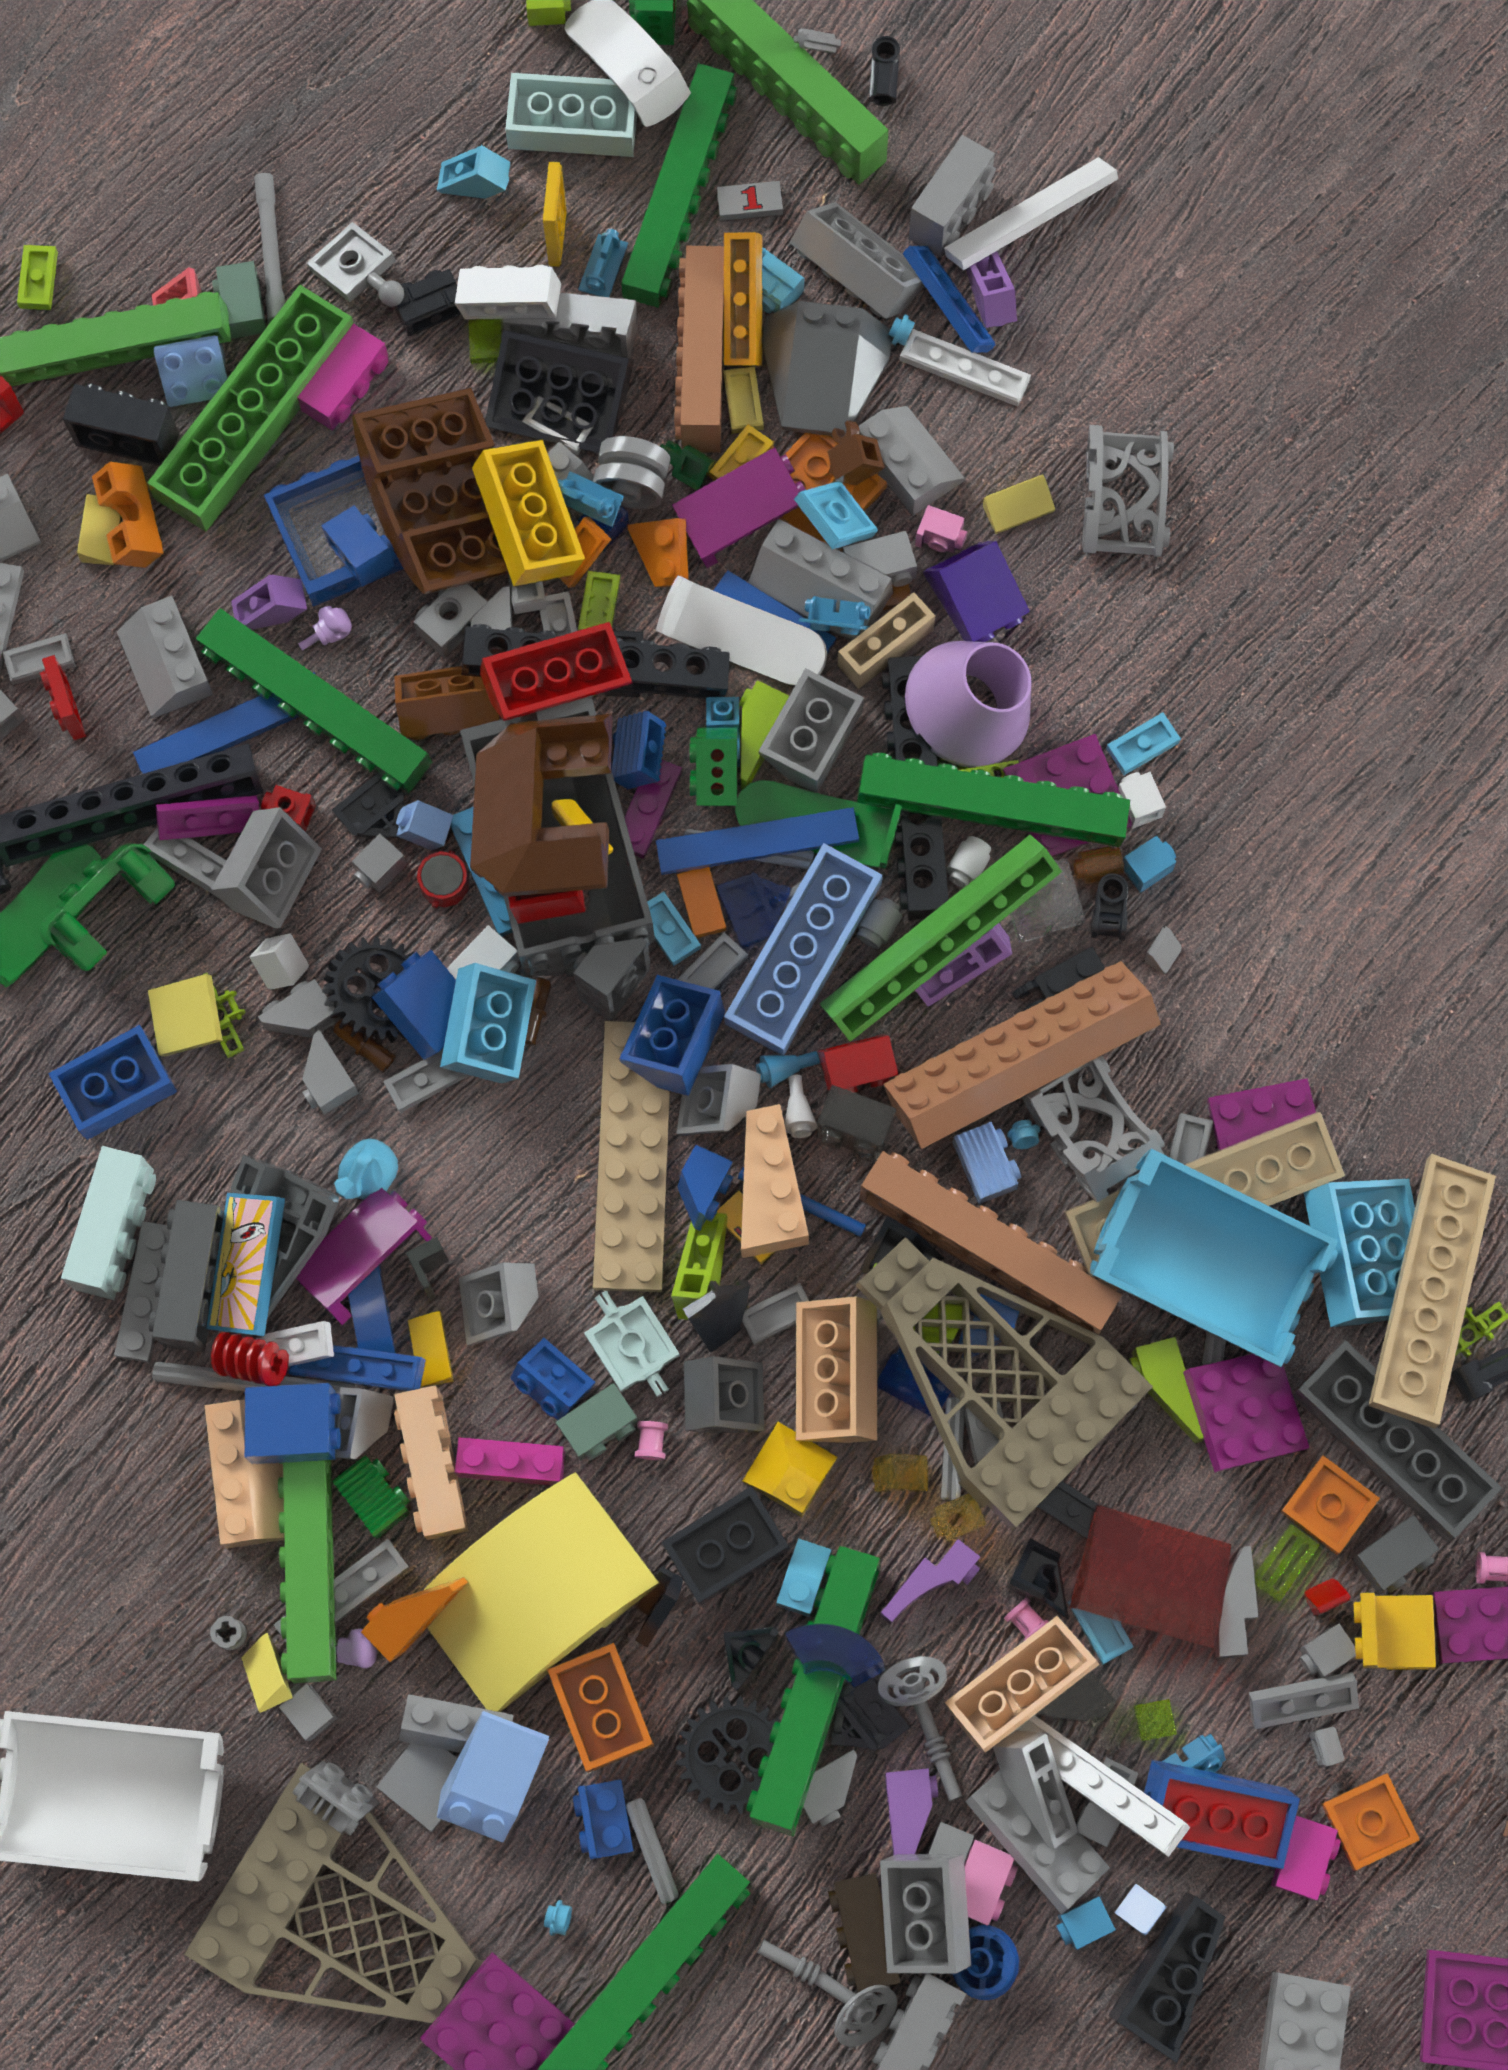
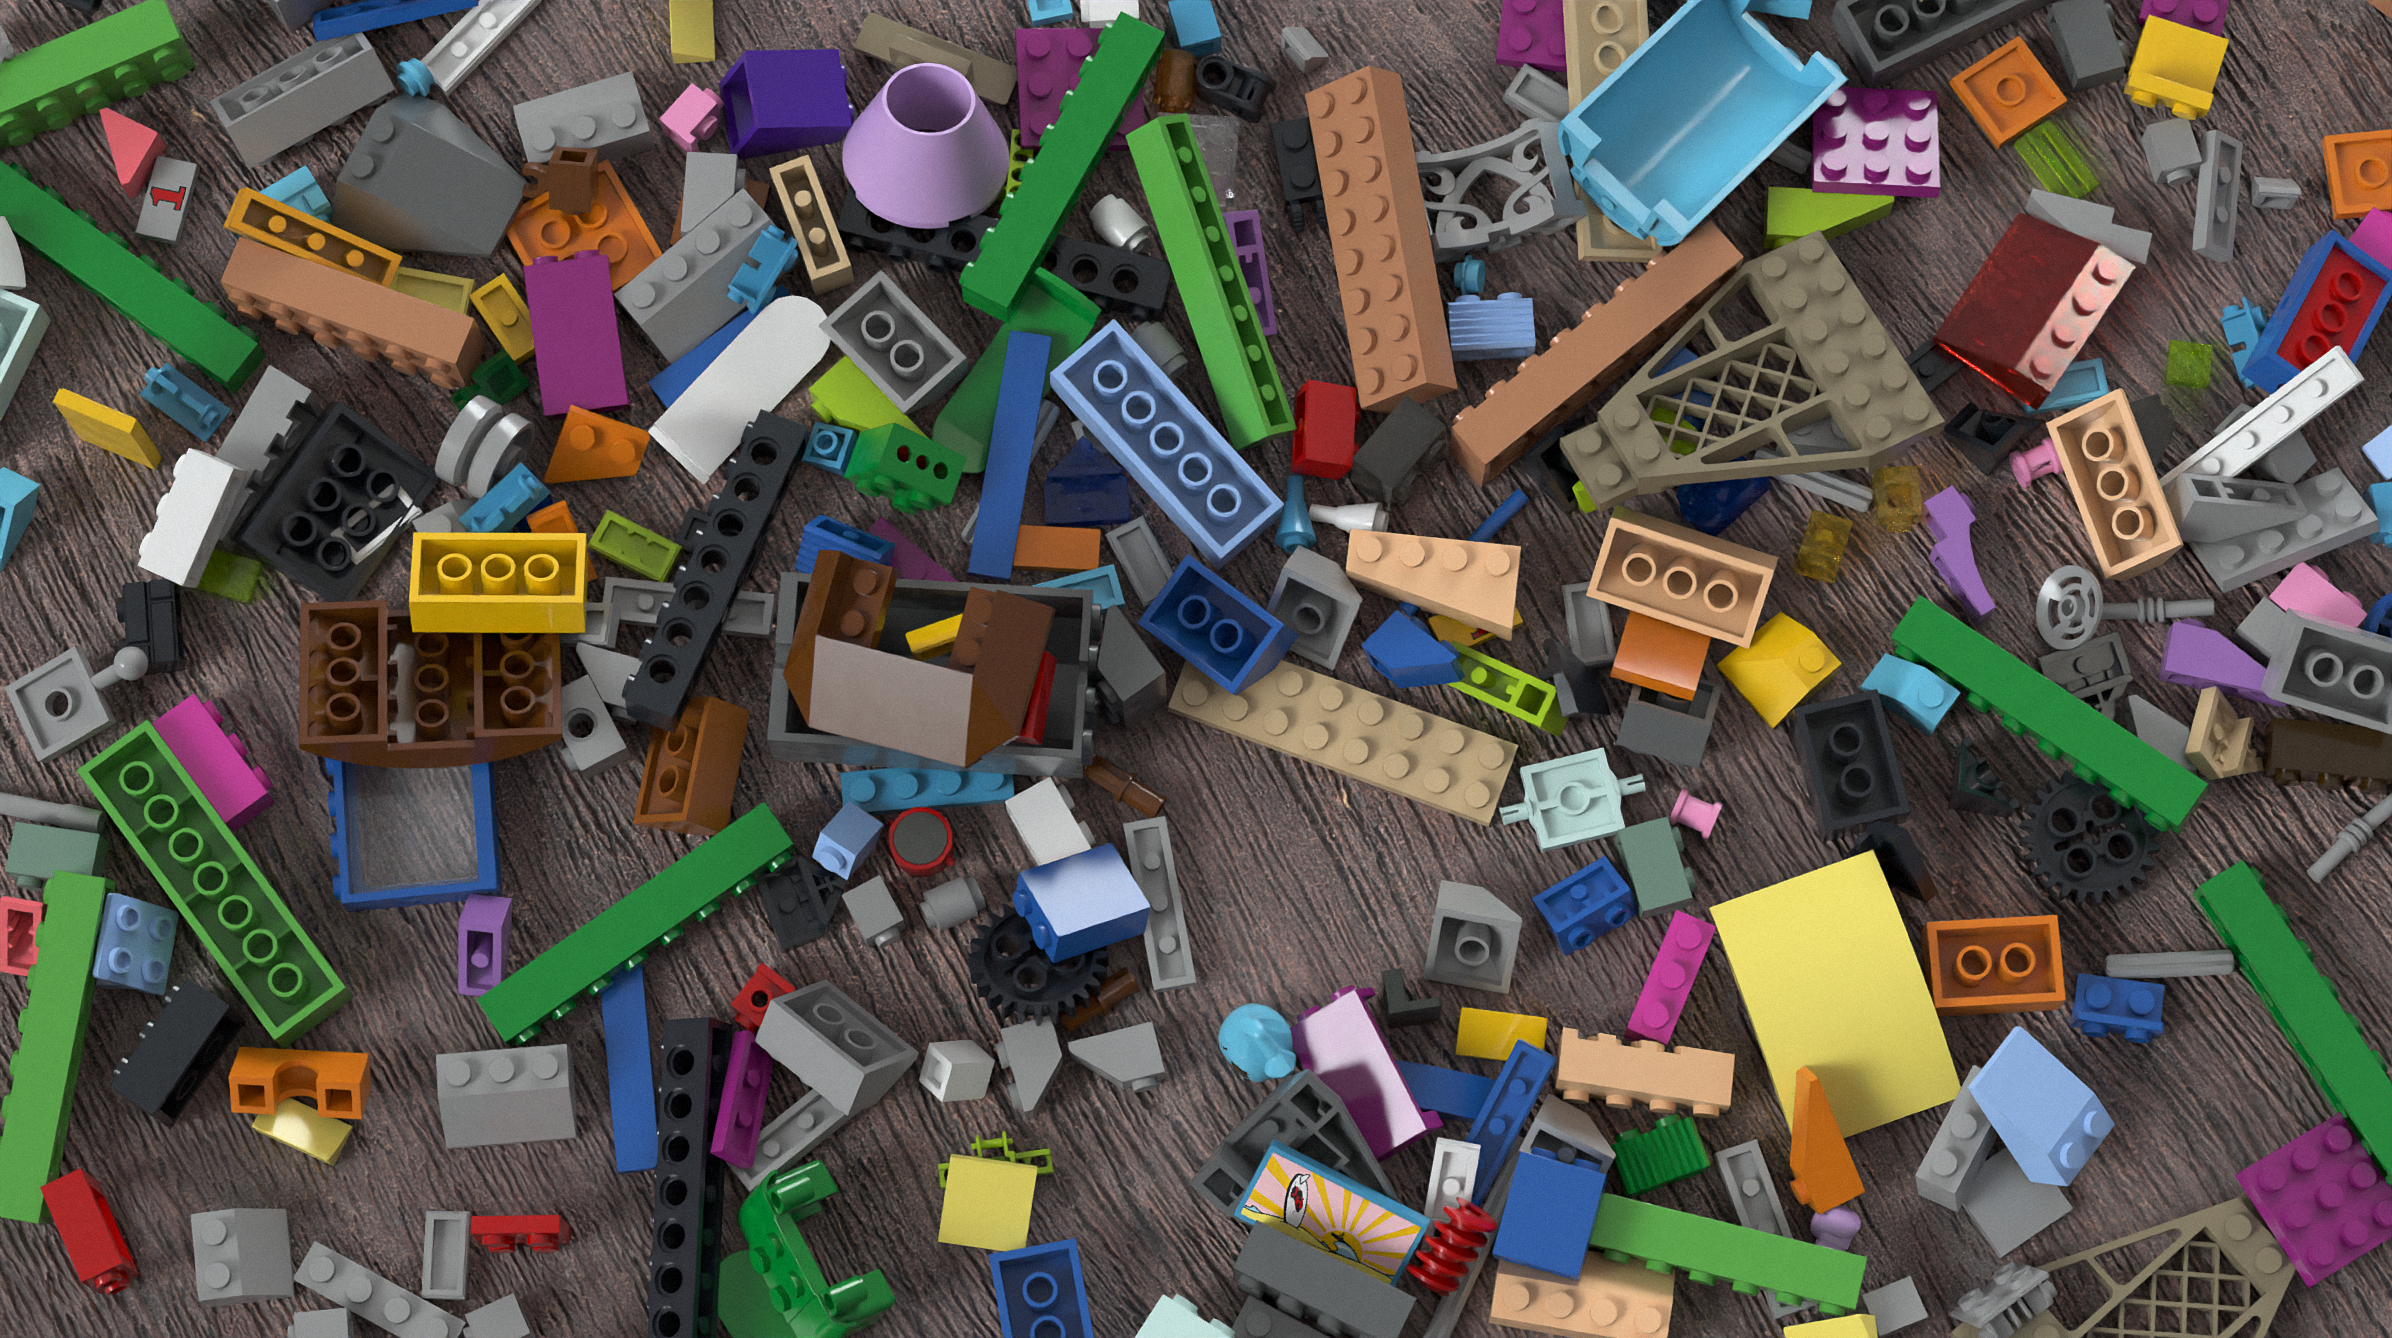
camera: 70 degrees left, 0 degrees up
lavender piece [298,606,352,650] -> none
blue brick [321,505,395,587] -> none
medium azure brick [440,963,536,1084] -> none
red slope [480,622,632,721] -> none
medium azure plate [544,1900,572,1936] -> none
clear blue brick [785,1624,885,1688] -> none
medium azure tile [794,481,878,550] -> none
red slope [1304,1578,1351,1616] -> none
none -> coral slope [99,108,166,199]
none -> dark tan bracket [855,13,1017,107]
none -> light grey brick [919,876,986,932]
none -> orange tile [1610,610,1712,701]
none -> tan slope [2185,686,2264,780]

